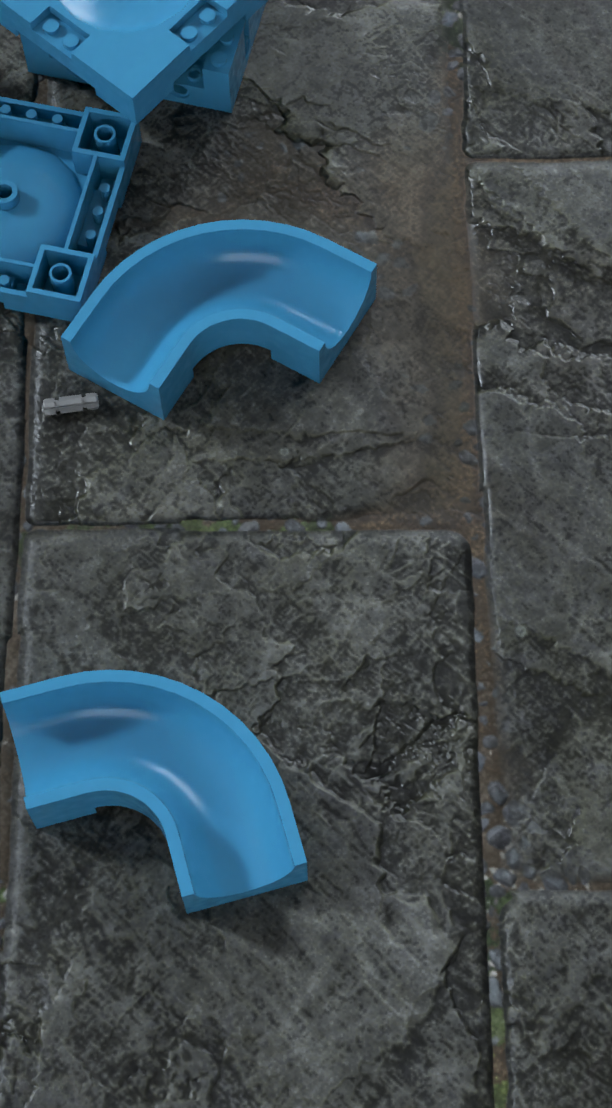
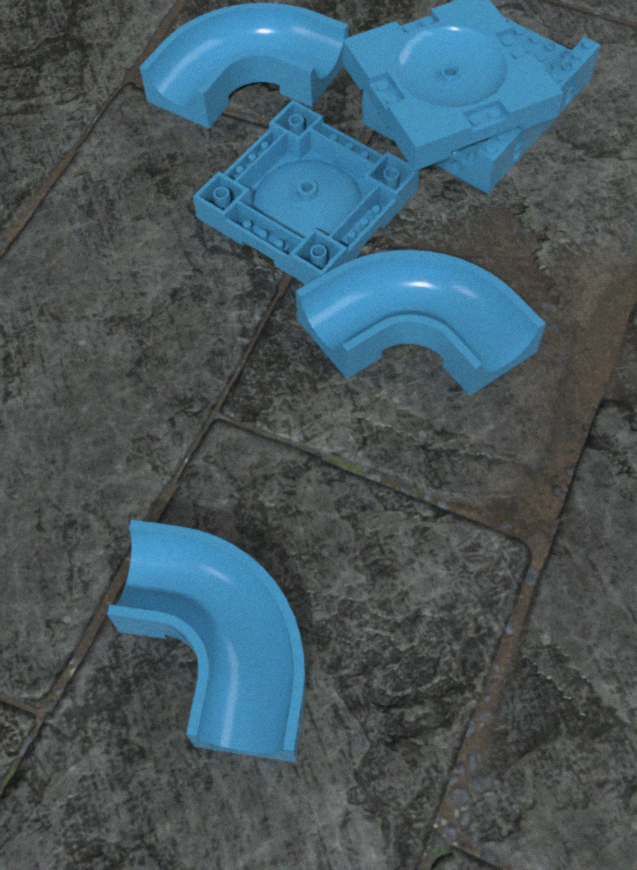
camera: 25 degrees right, 5 degrees down
light grey axle [43,392,99,416] -> none

